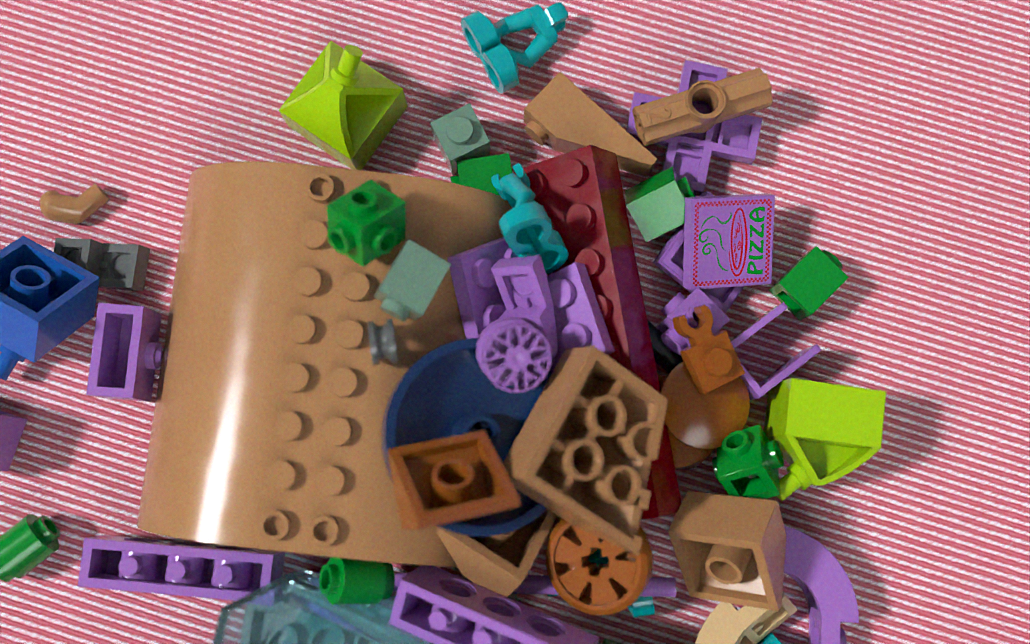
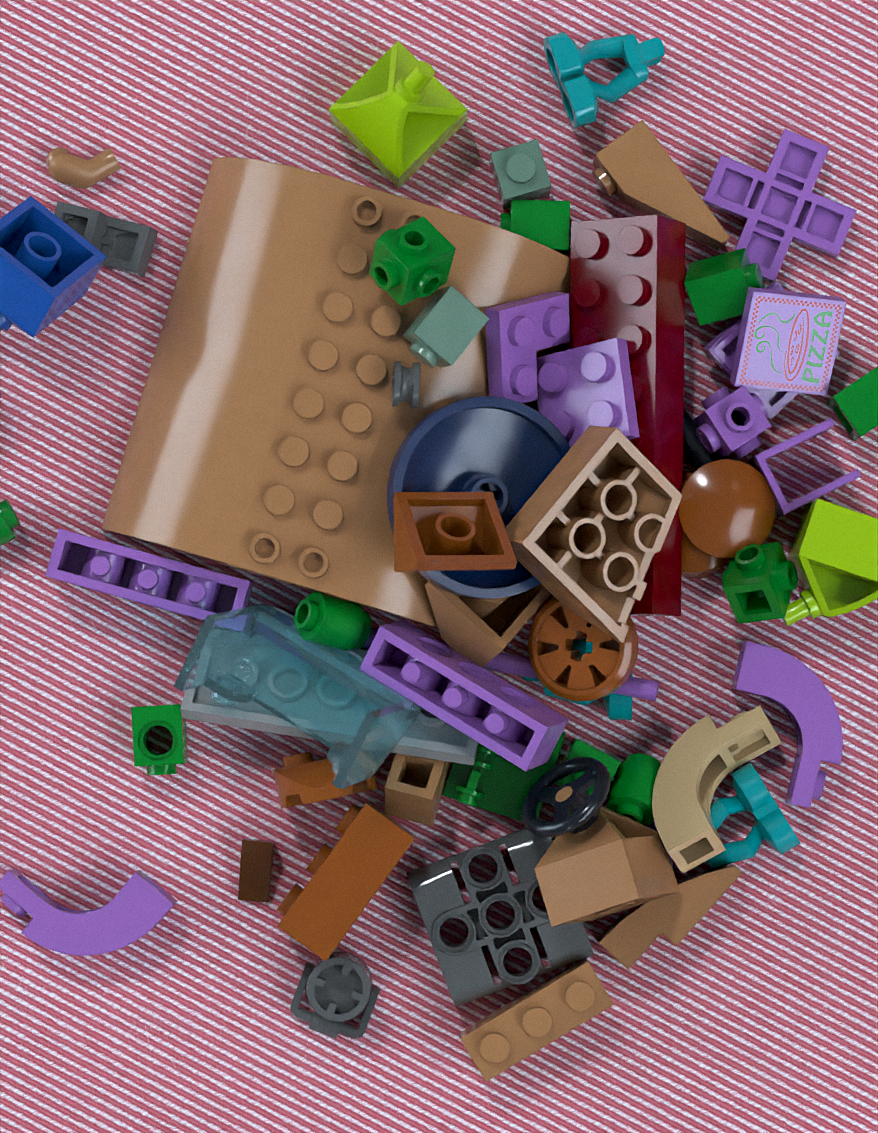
camera: 10 degrees right, 5 degrees up
medium lavender brick [86,303,163,402] -> none
medium lavender wheel [476,317,552,393] -> none
teal piece [491,163,568,275] -> none
medium lavender slope [491,255,558,358] -> none
medium nougat piece [632,68,773,147] -> none
medium nougat slope [668,491,787,611] -> none
dark orange plate [673,305,745,394] -> none

